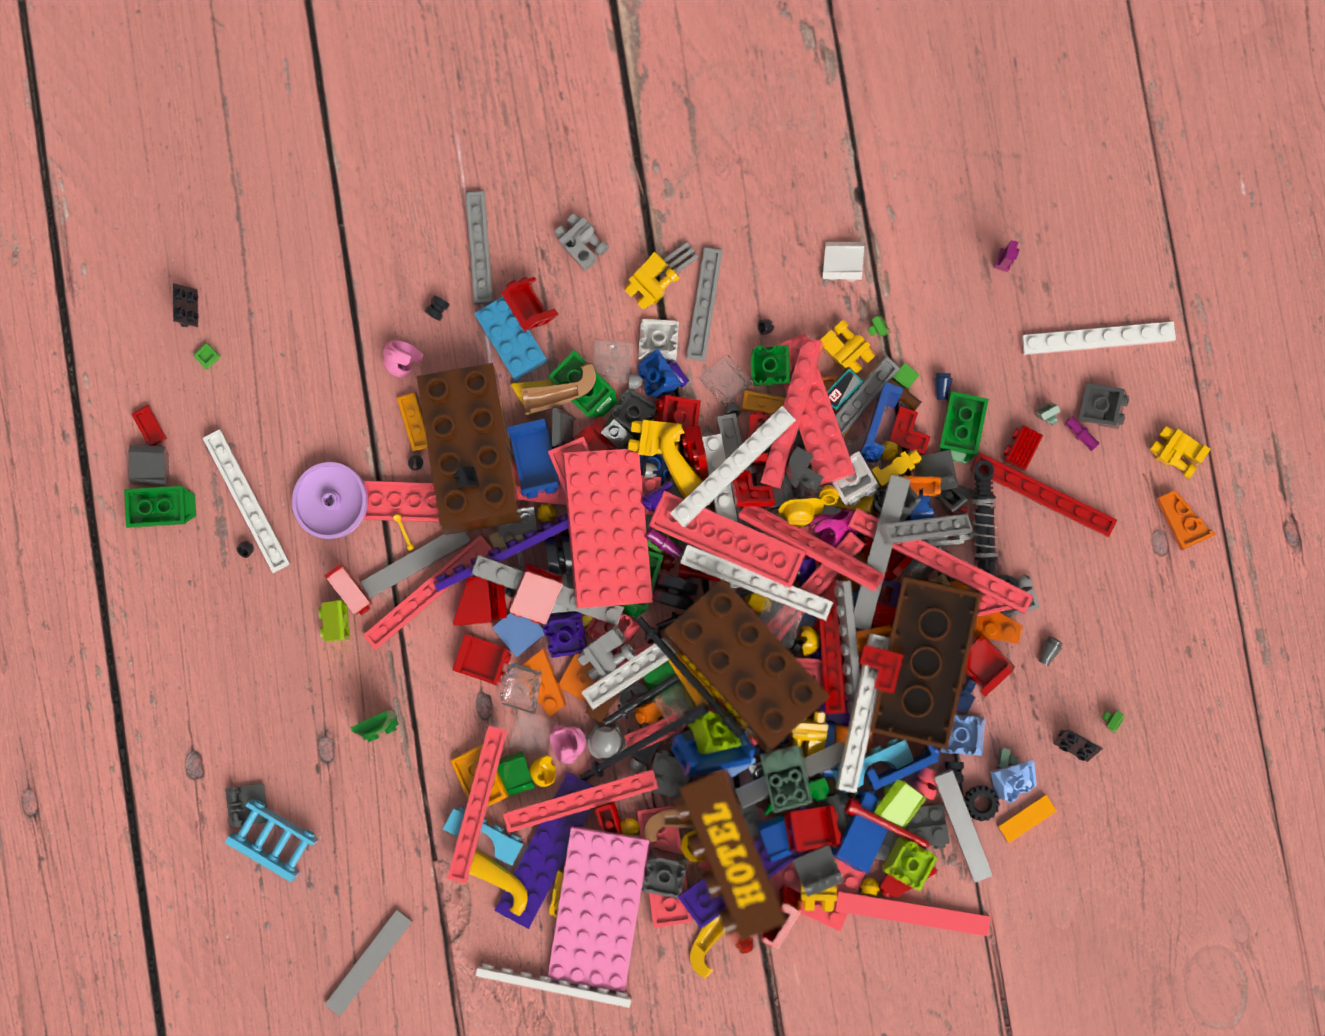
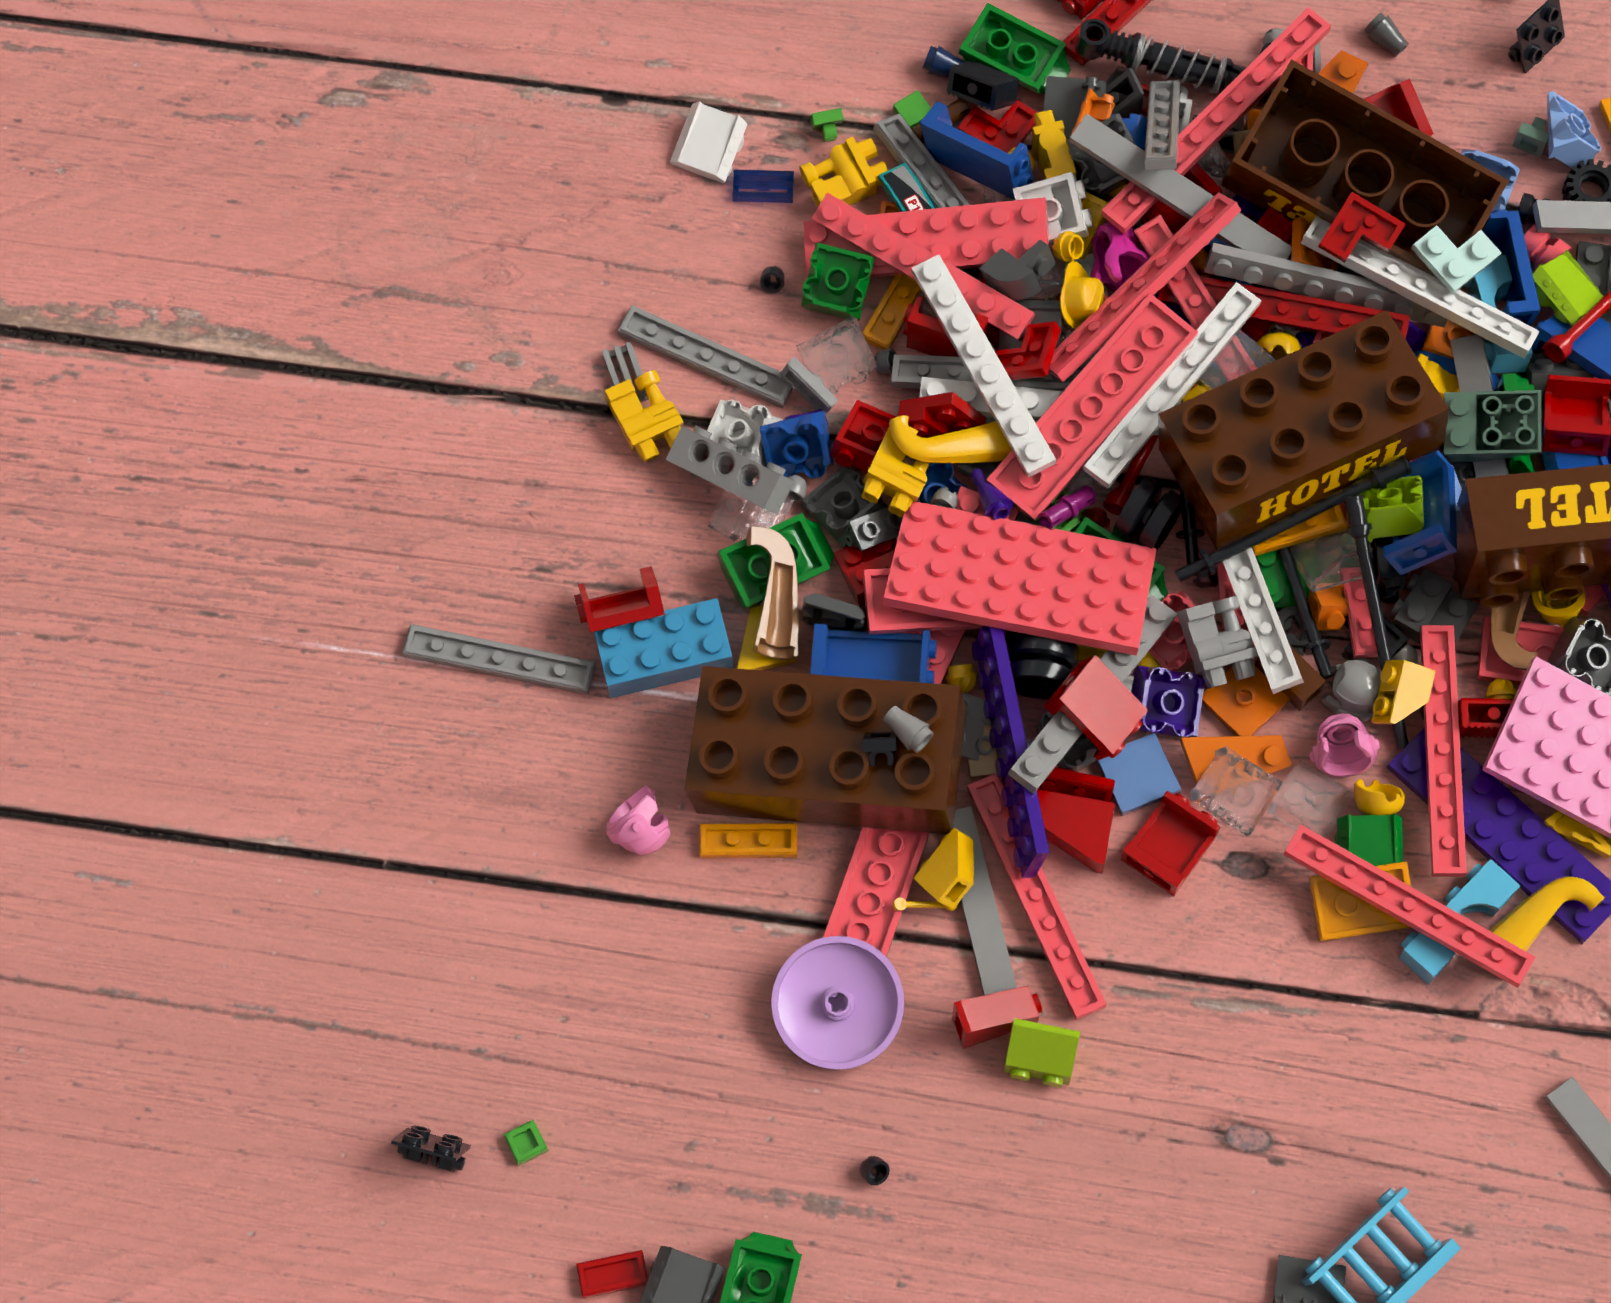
camera: 70 degrees left, 15 degrees down
white plate [203,429,291,573] -> none
green slope [350,710,399,742] -> none
black hinge [408,455,424,471] -> none
black wheel [424,295,450,321] -> none
light grey hips [554,213,610,272] -> none
none -> light grey brick [666,425,794,515]
none -> clear blue tile [732,170,794,203]
none -> light grey plate [780,356,838,414]
none -> light grey cone [883,705,933,753]
none -> yellow slope [913,828,974,909]
none -> black brick [947,60,1019,111]
none -> yellow slope [1371,660,1435,724]
none -> light aqua plate [1411,225,1501,295]

